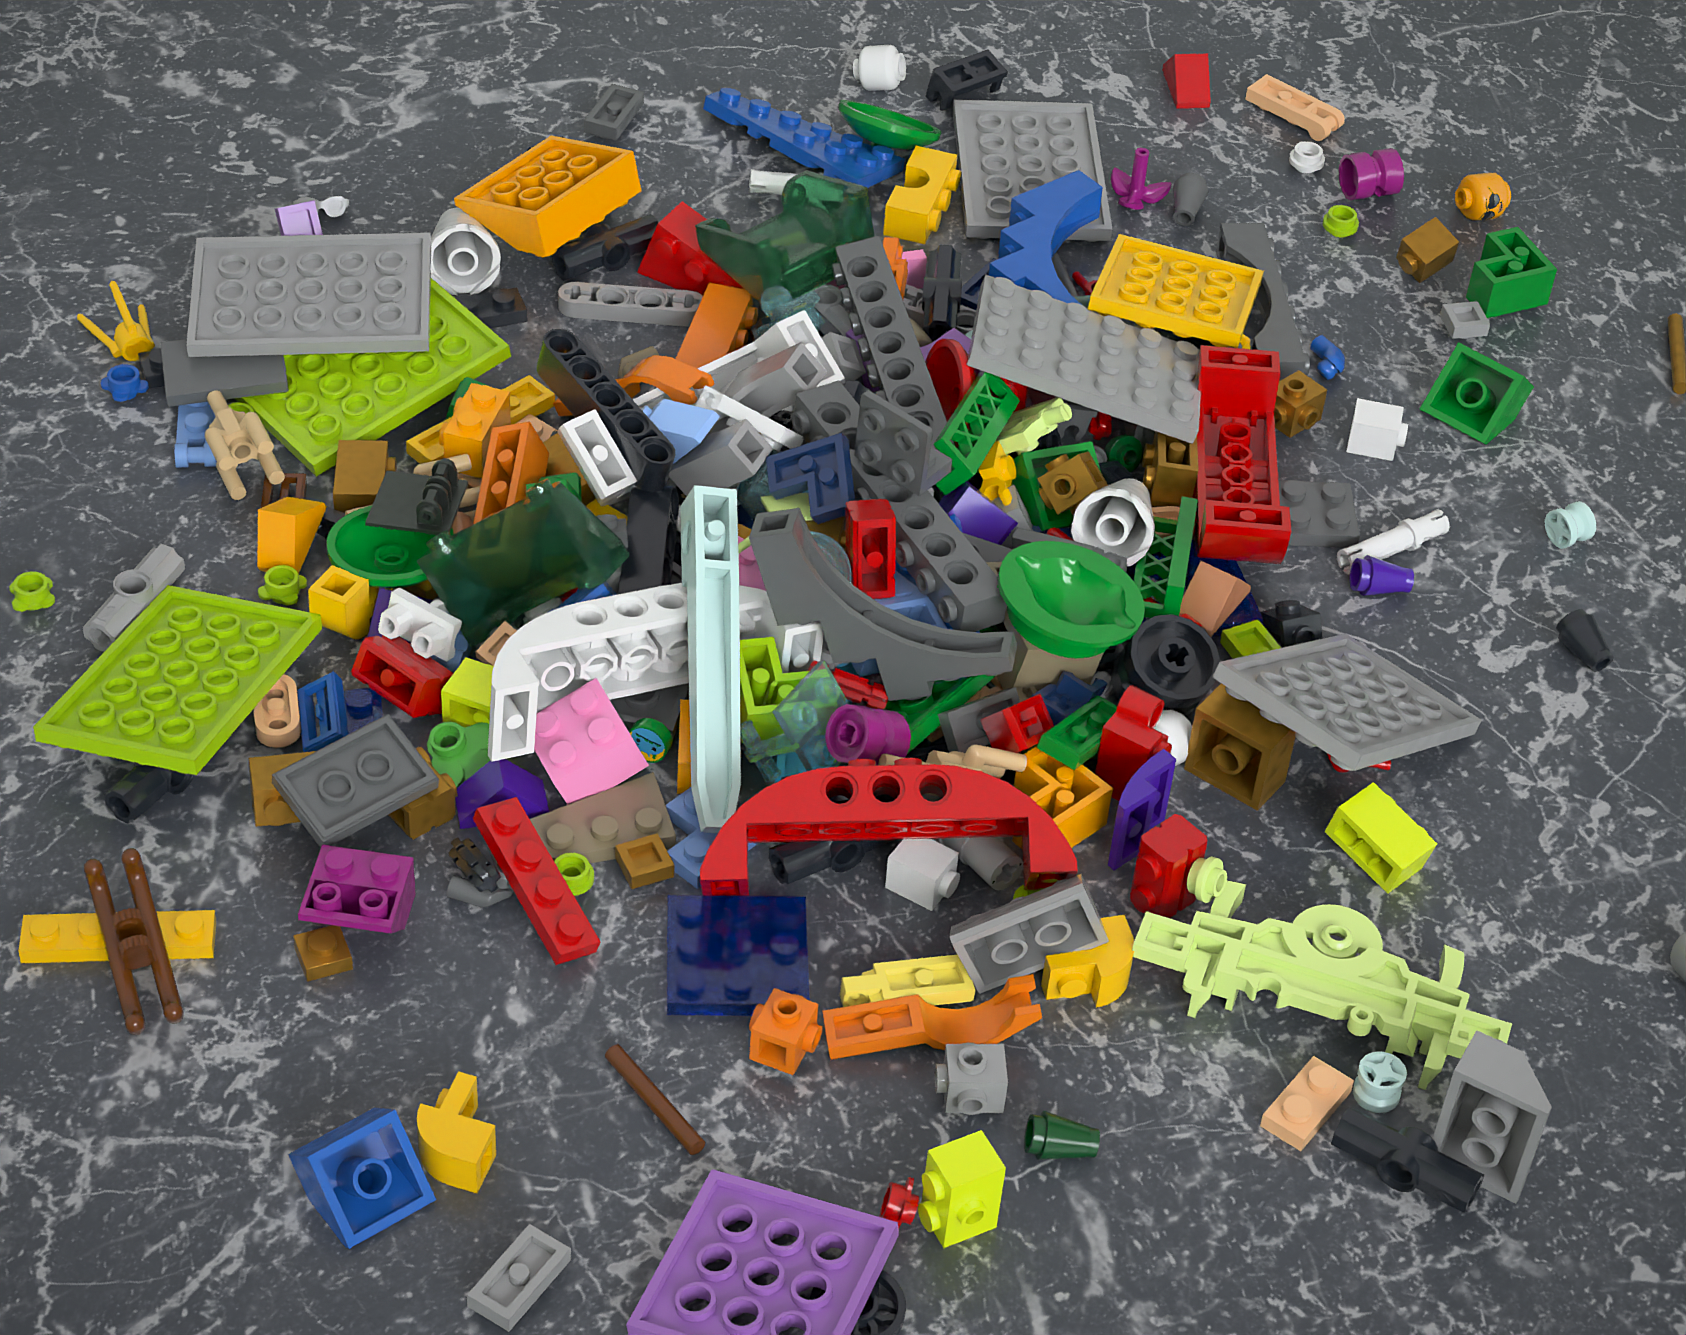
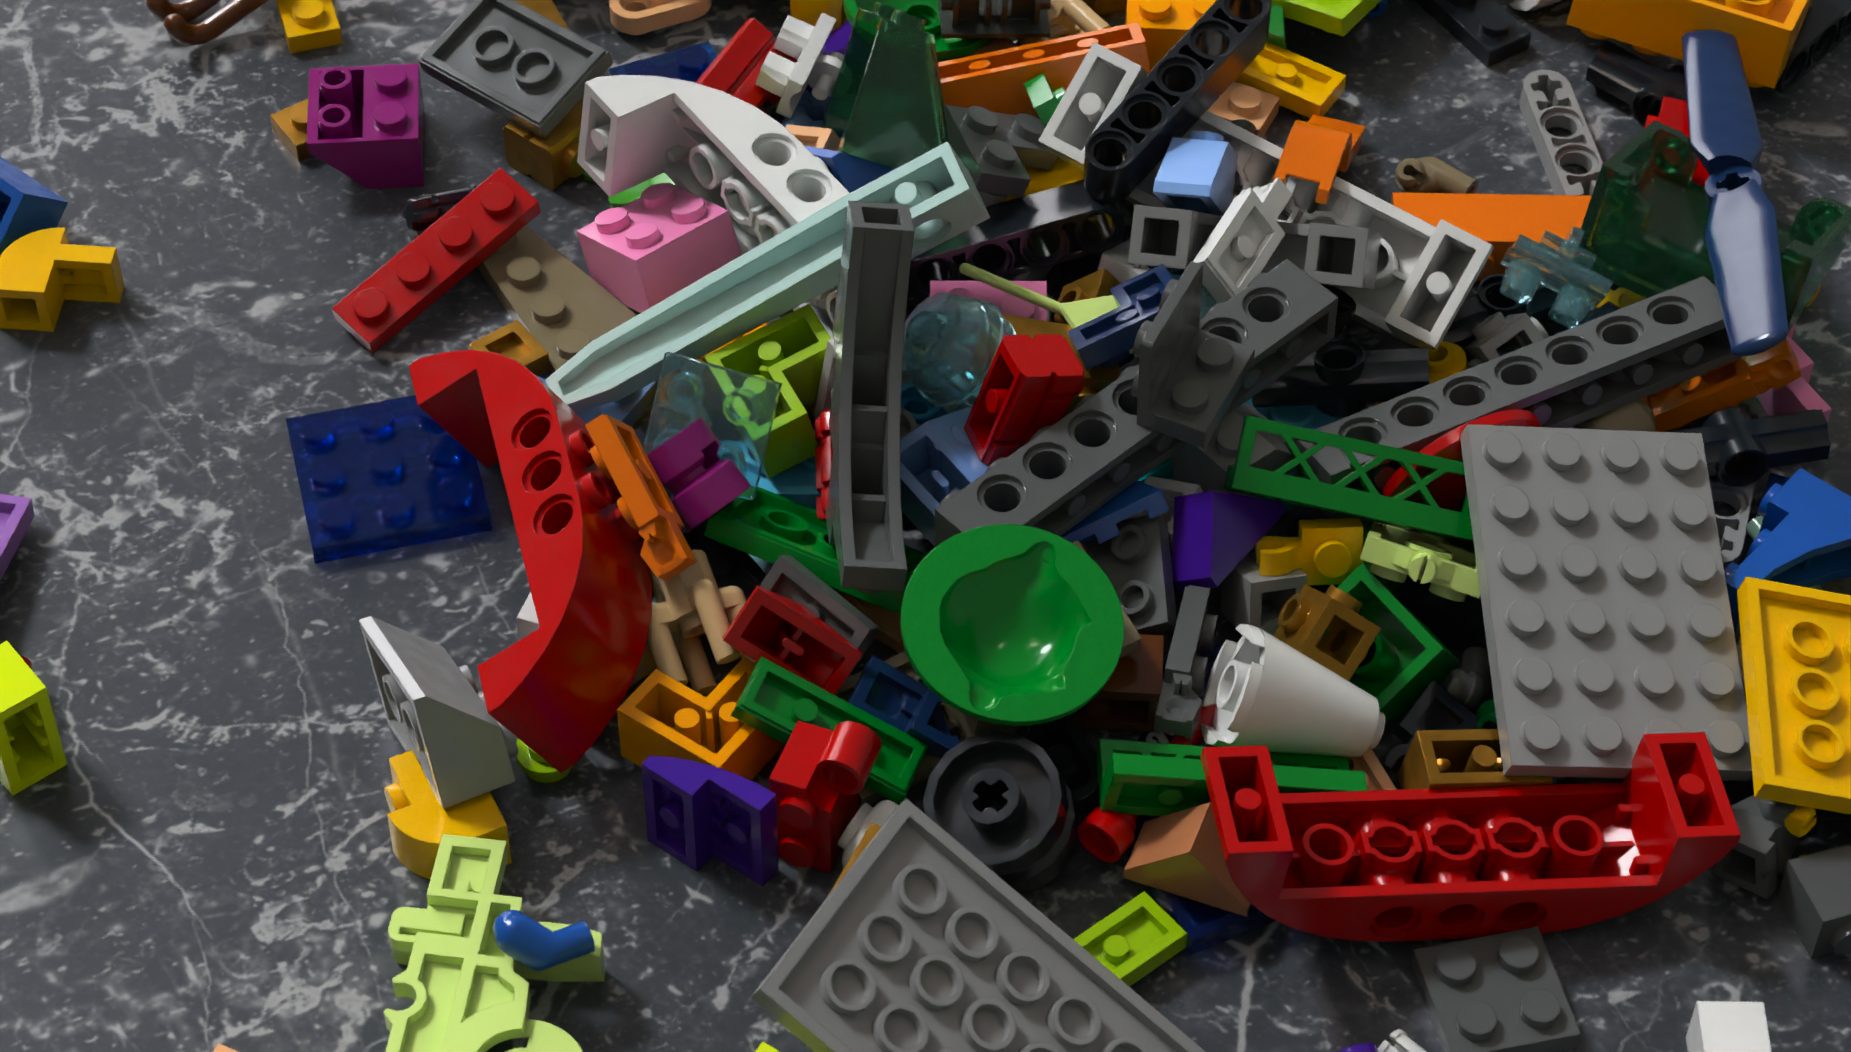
camera: 80 degrees right, 5 degrees up
blue tile [297,671,348,752] -> none
dark purple slope [455,759,549,829] -> none
lime plate [554,853,594,896] -> none
reddish brown bar [605,1044,706,1155] -> none
orange brick [749,988,822,1075] -> none
orange piece [822,974,1042,1060] -> none
light yellow hinge [840,954,975,1007] -> none
light grey brick [934,1042,1008,1115] -> none
dark green cone [1024,1111,1100,1160] -> none
red brick [1130,814,1208,919] -> none
yellowish green plate [1187,857,1227,903] -> none
black bracket [1260,600,1323,648] -> none
pearl gold brick [1274,370,1327,438] -> none
none -> blue arm [493,910,595,971]
none -> orange hinge [585,414,697,581]
none -> dark blue piece [1682,30,1789,357]

